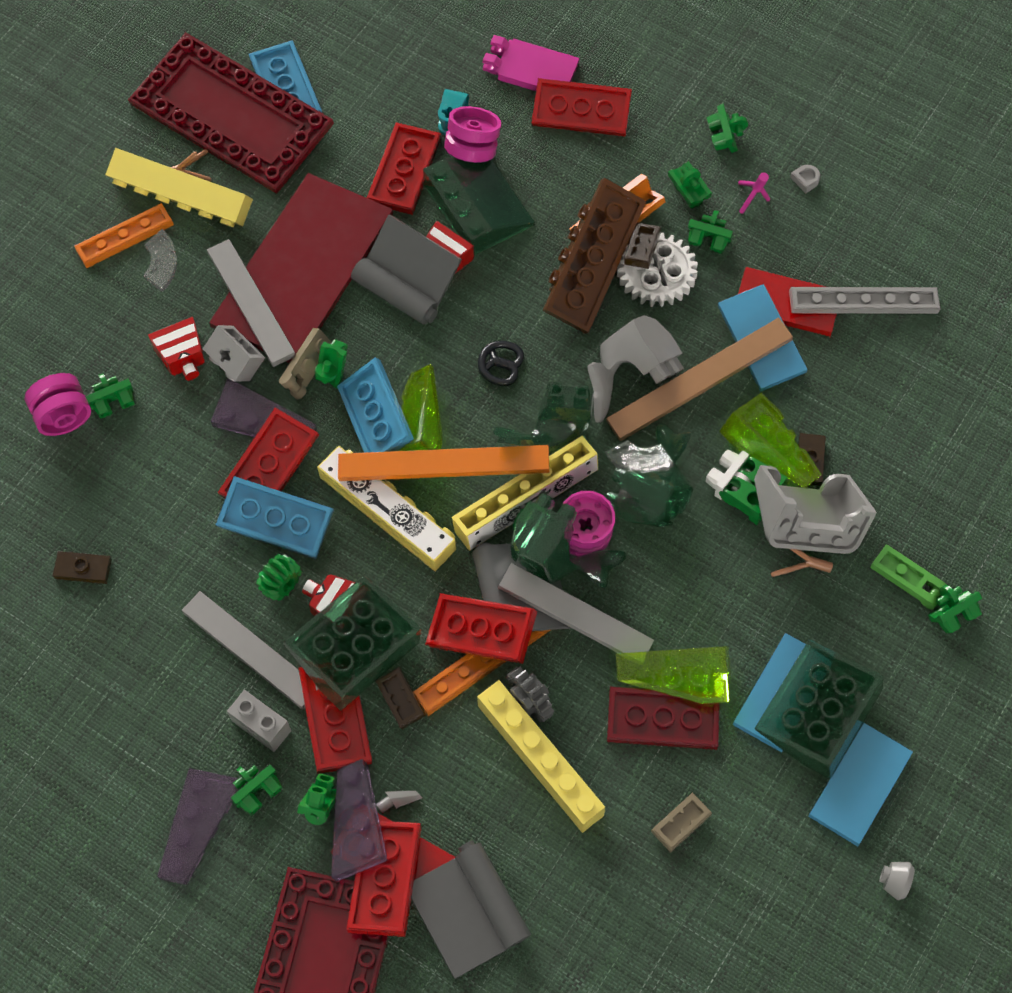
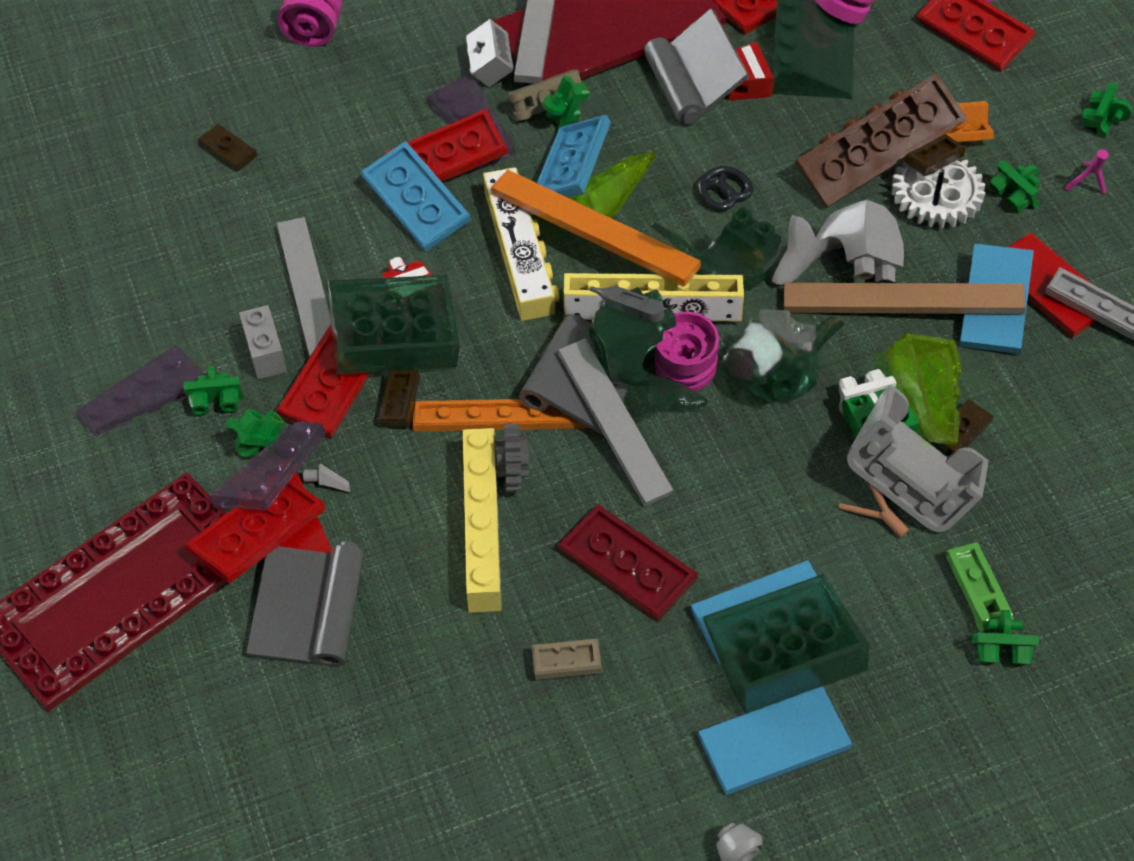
camera: 35 degrees right, 10 degrees down
green hips [85,373,135,419] -> none
red torso [148,317,205,380] -> none
green gear [256,554,302,601] -> none
red tile [425,593,538,664] -> none
clear neon green wedge [616,646,731,704] -> none
green hips [668,161,712,209] -> none
none -> dark grey piece [590,286,664,323]

